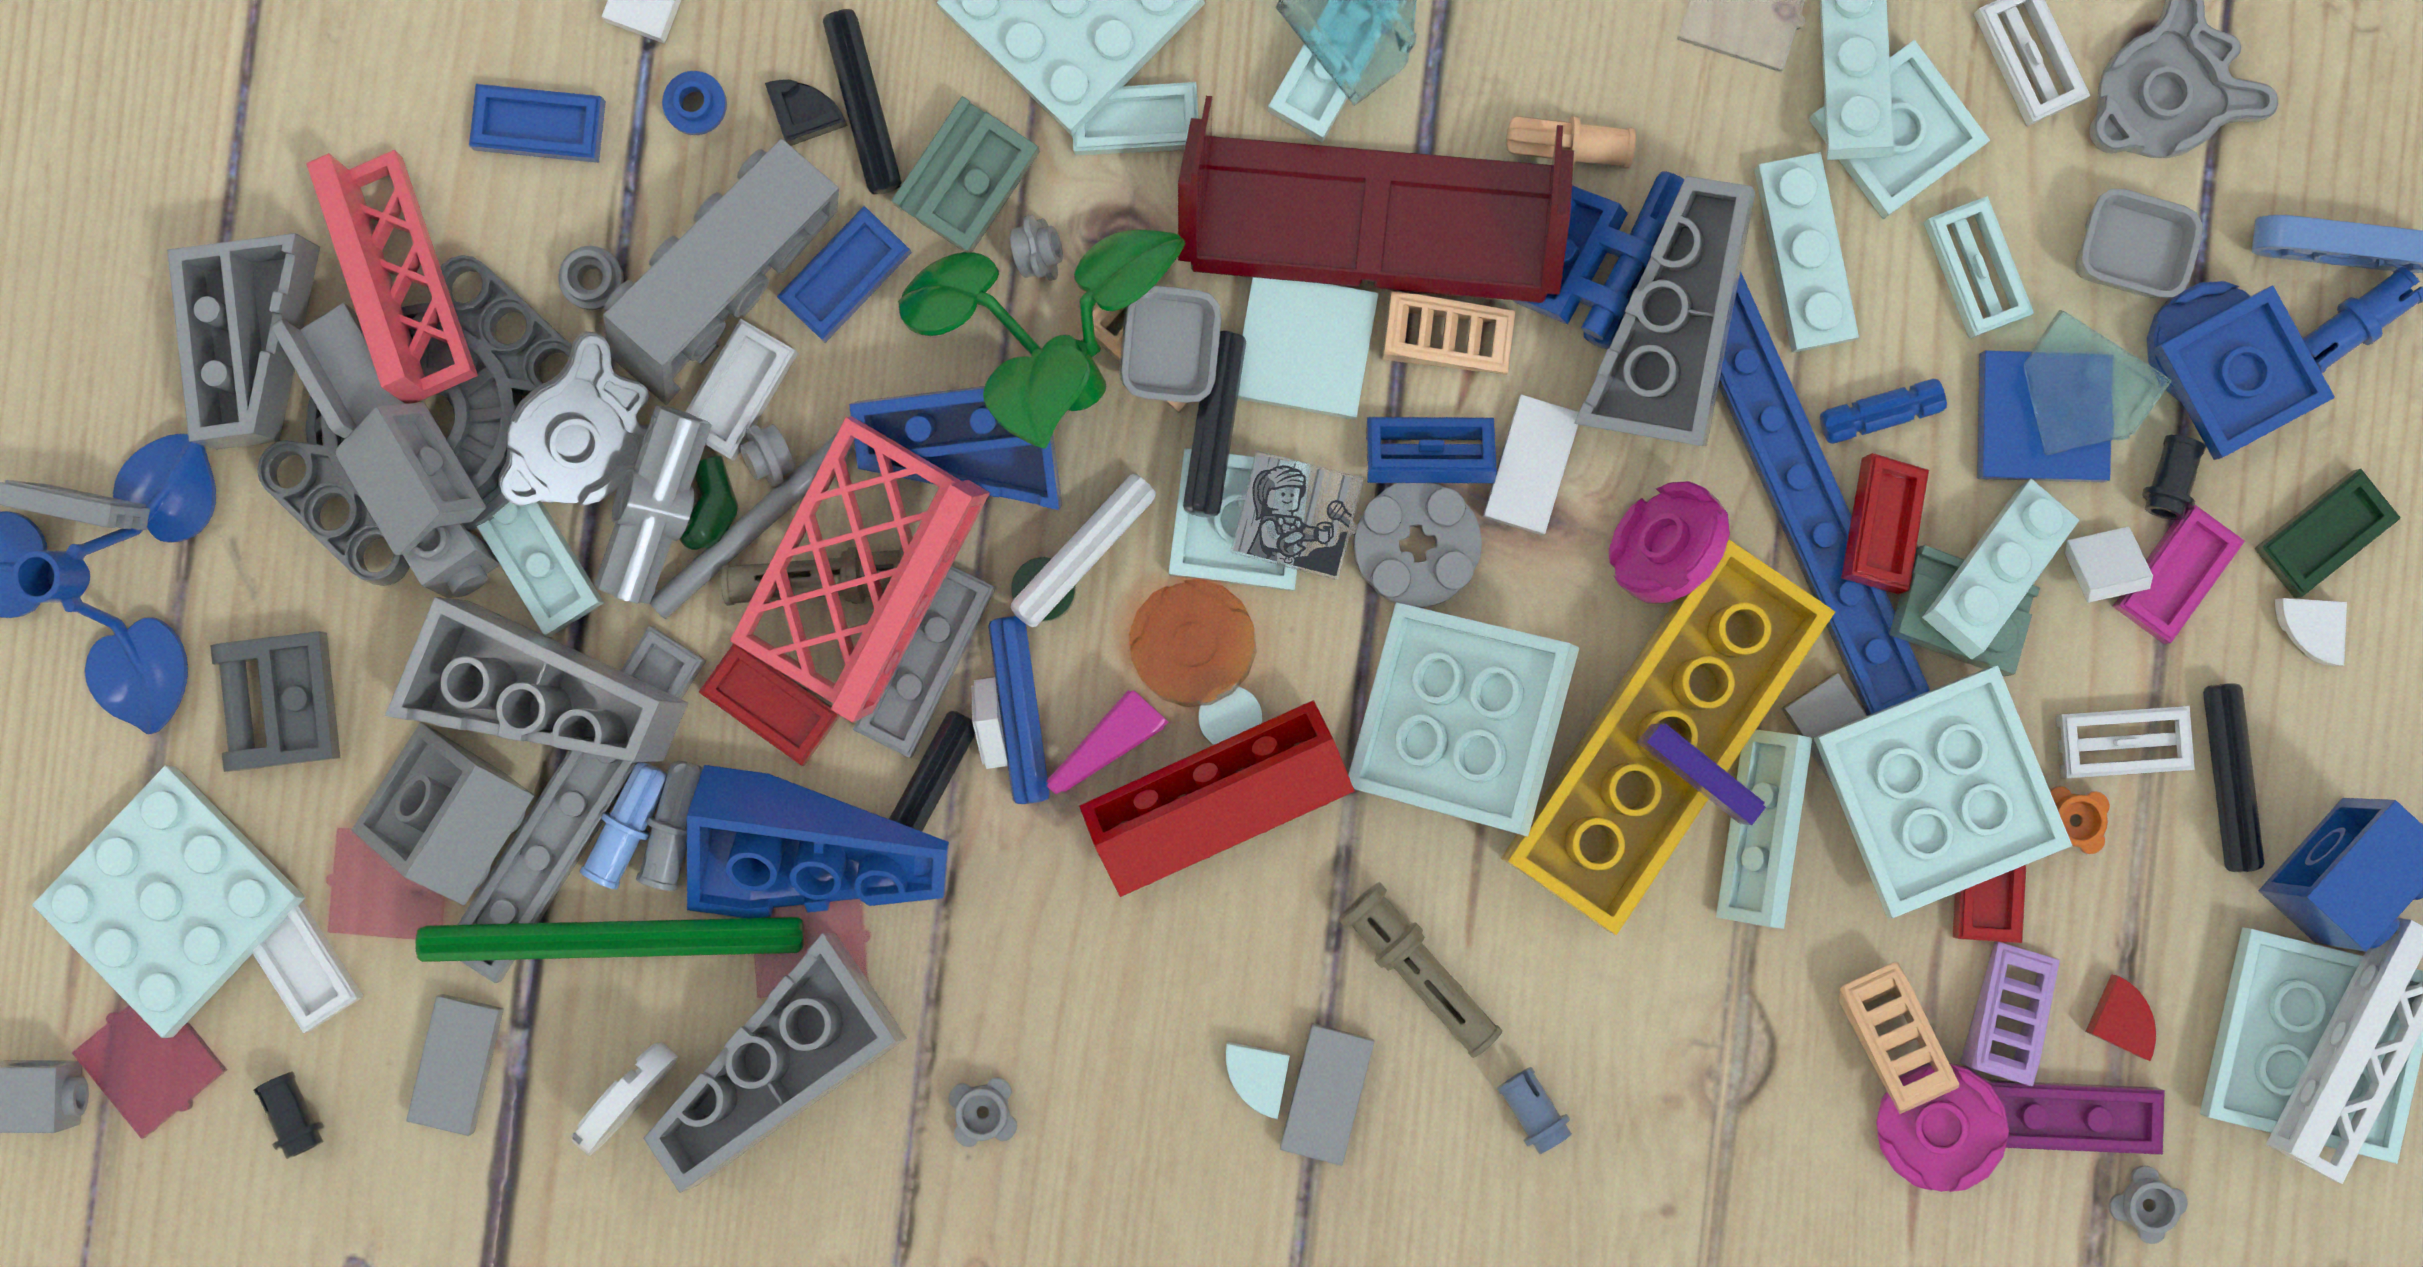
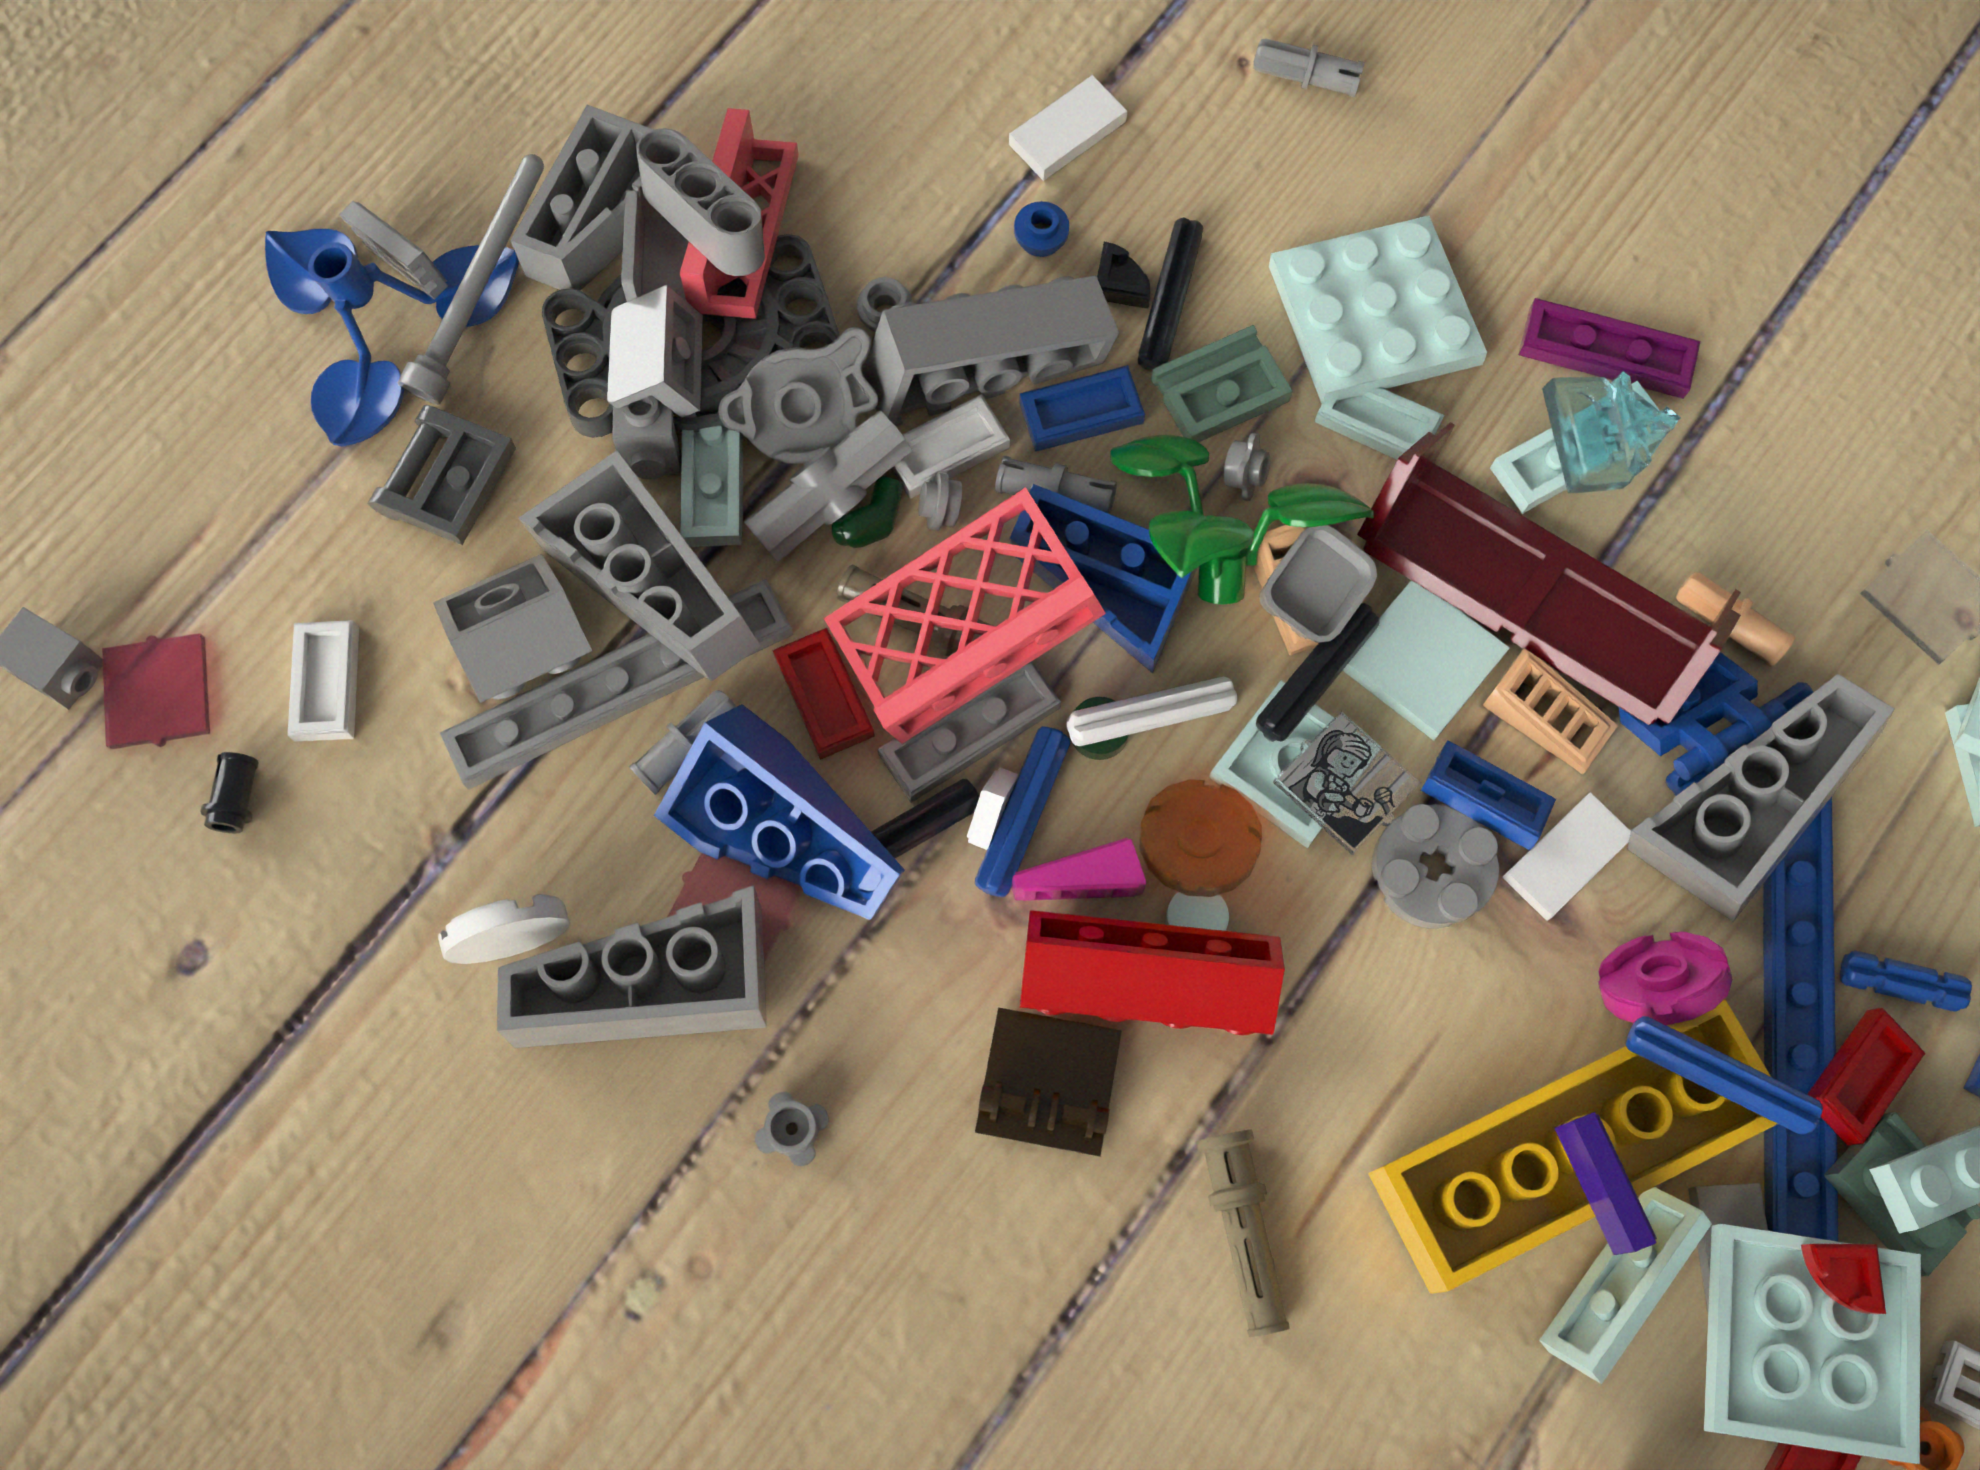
camera: 25 degrees right, 15 degrees down
light aqua plate [32,765,306,1038] -> none
clear pink piece [326,827,445,940] -> none
light grey tile [406,994,504,1136] -> none
green axle [415,917,804,962] -> none
blue tile [469,84,606,163] -> none
light blue axle [579,762,667,890] -> none
light grey bar [650,432,855,619] -> none
light aqua tile [1226,1042,1290,1119] -> none
light grey tile [1280,1023,1374,1166] -> none
light aqua plate [1348,602,1579,837] -> none
sand blue pin [1497,1067,1572,1154] -> none
light aqua plate [1754,152,1859,353] -> none
none -> light grey piece [397,154,544,405]
none -> light grey beam [636,128,765,276]
none -> dark brown hinge [975,1007,1122,1157]
none -> light grey pin [995,456,1117,514]
none -> blue axle [1626,1016,1823,1134]
none -> red tile [1801,1244,1886,1315]

